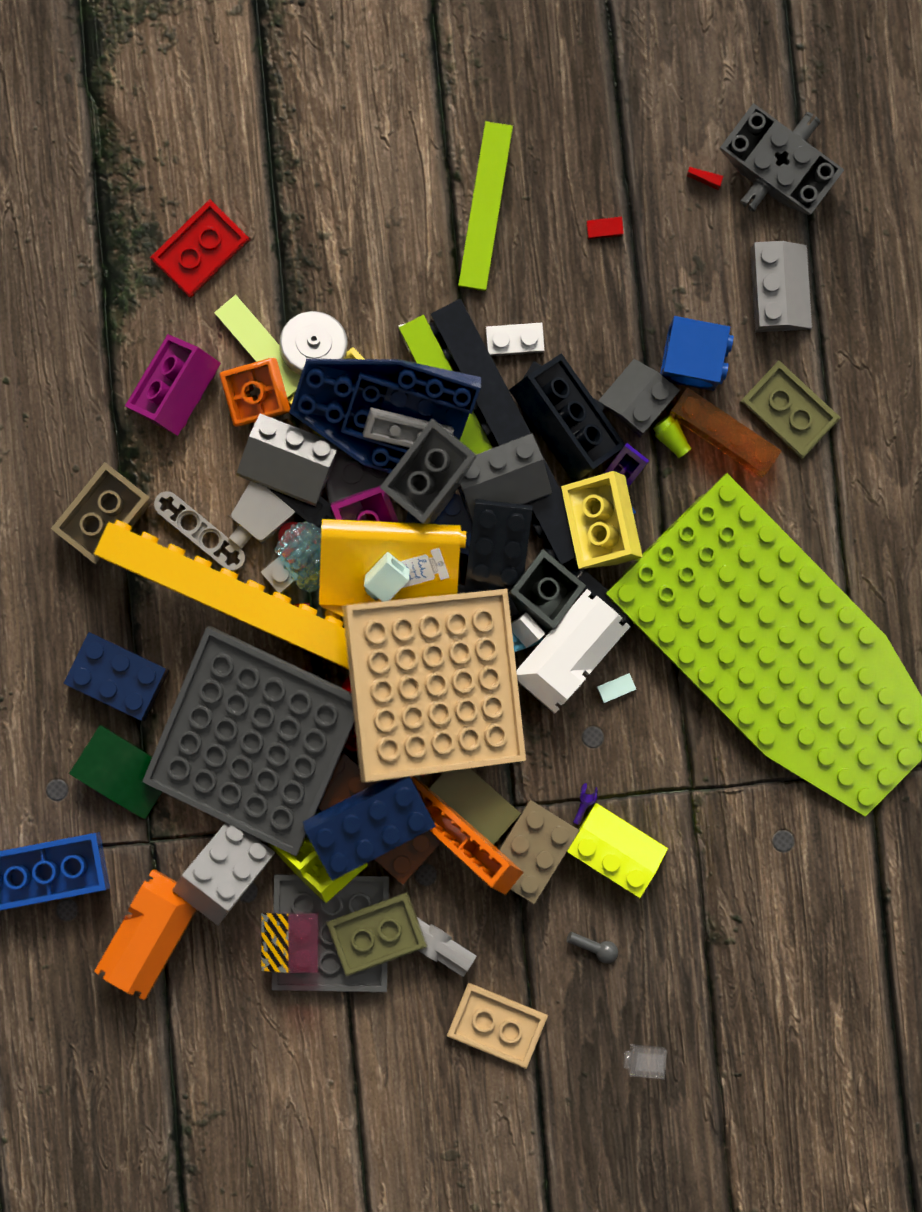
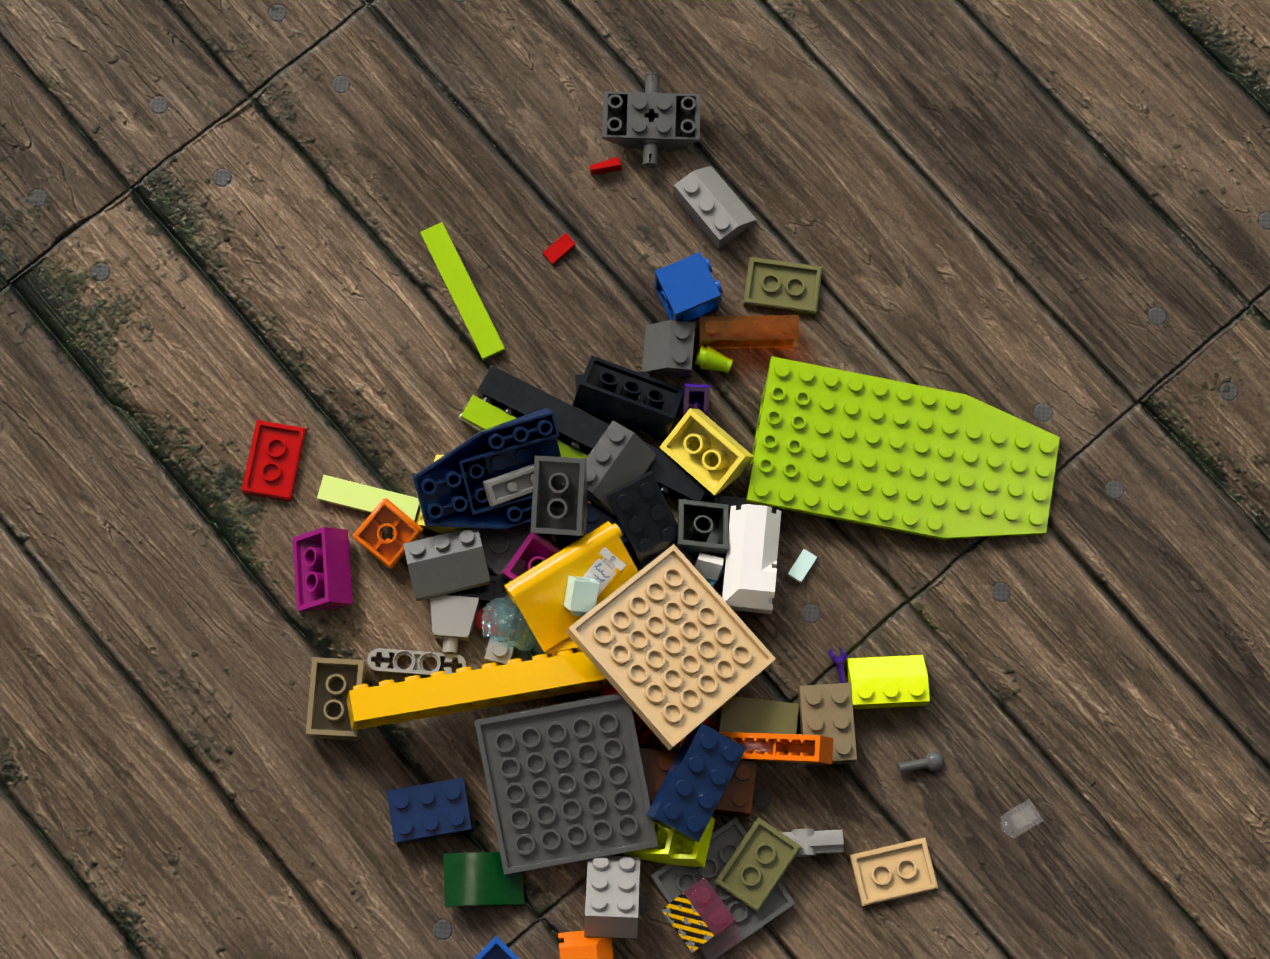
camera: 30 degrees left, 10 degrees down
wheel [279,311,348,375] -> none
white plate [486,323,544,356] -> none

